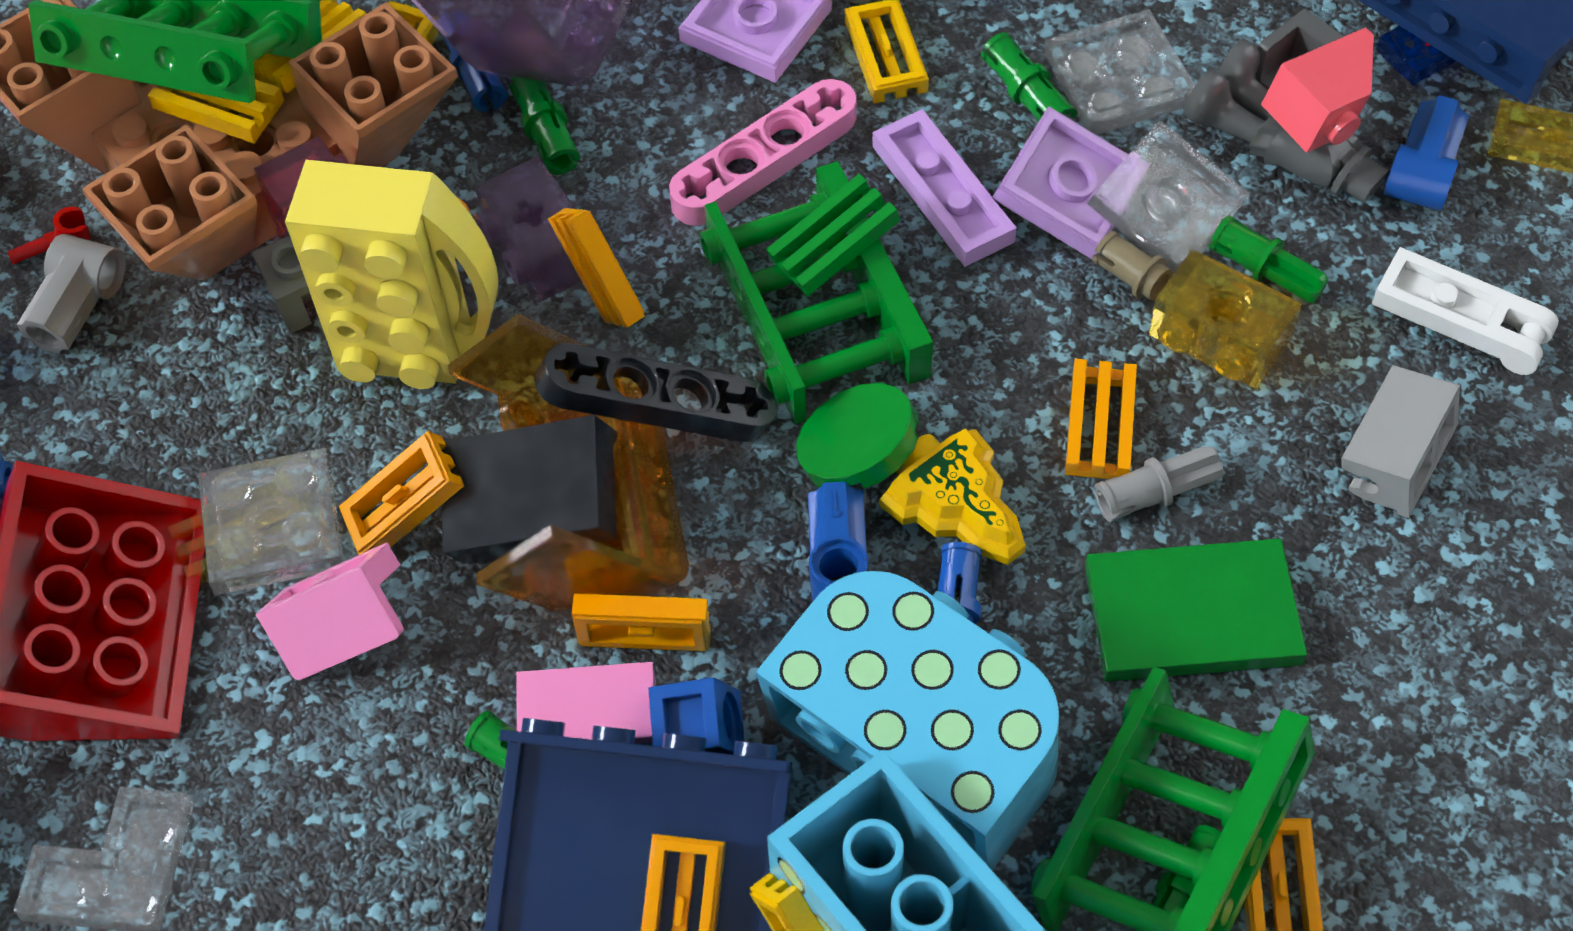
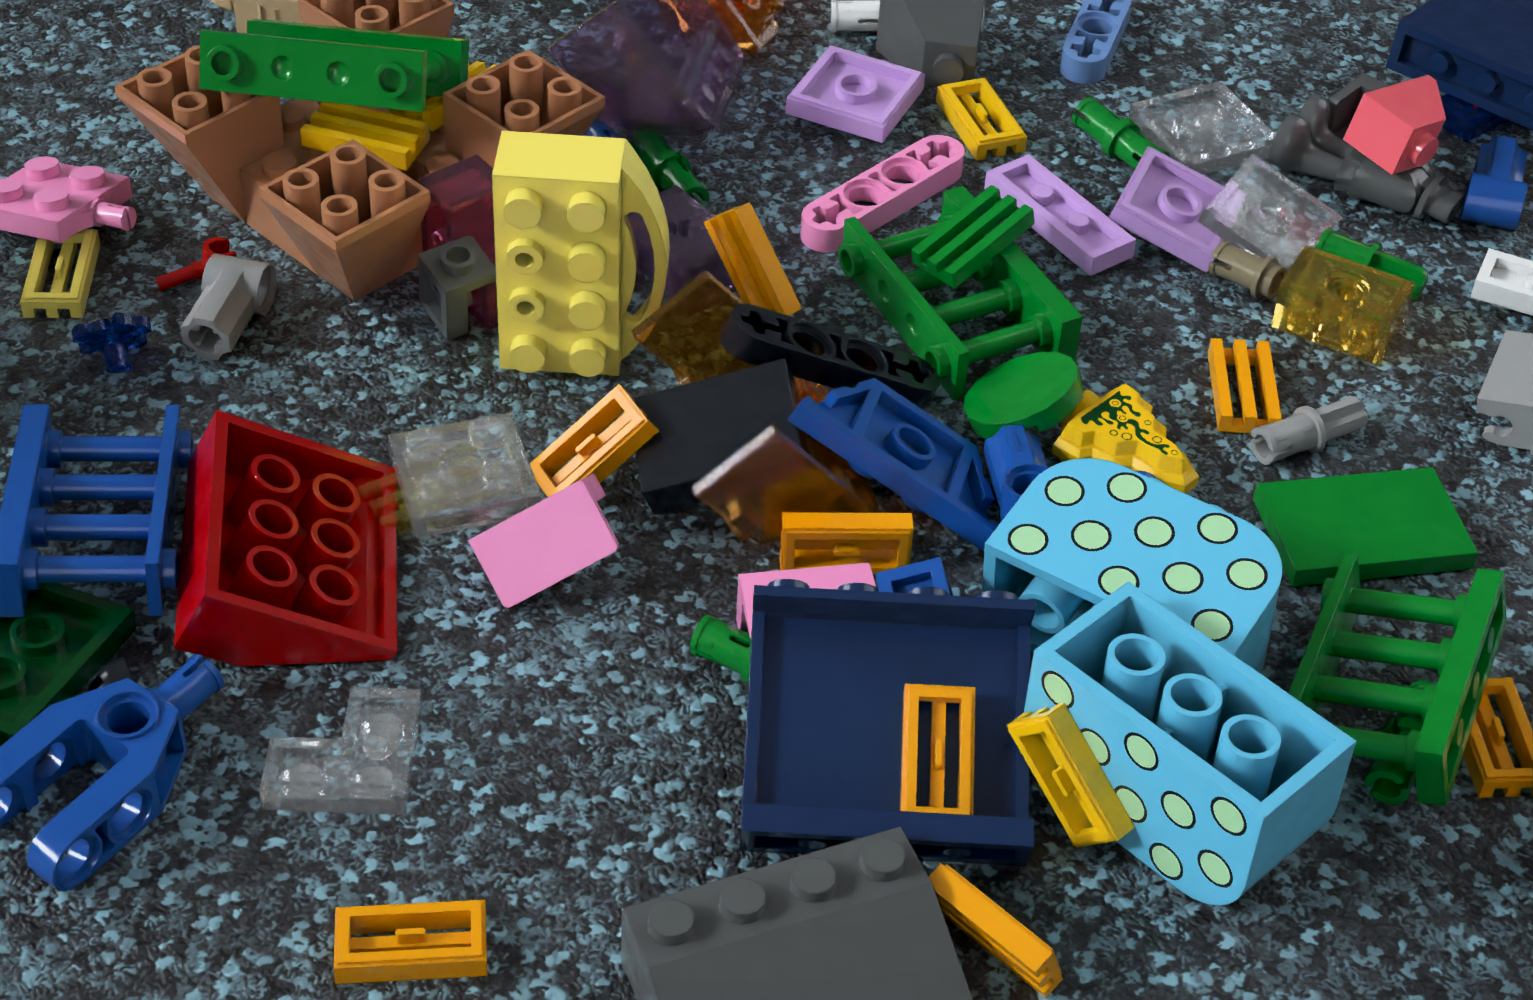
camera: 10 degrees left, 15 degrees down
none -> blue wing [788,378,998,552]

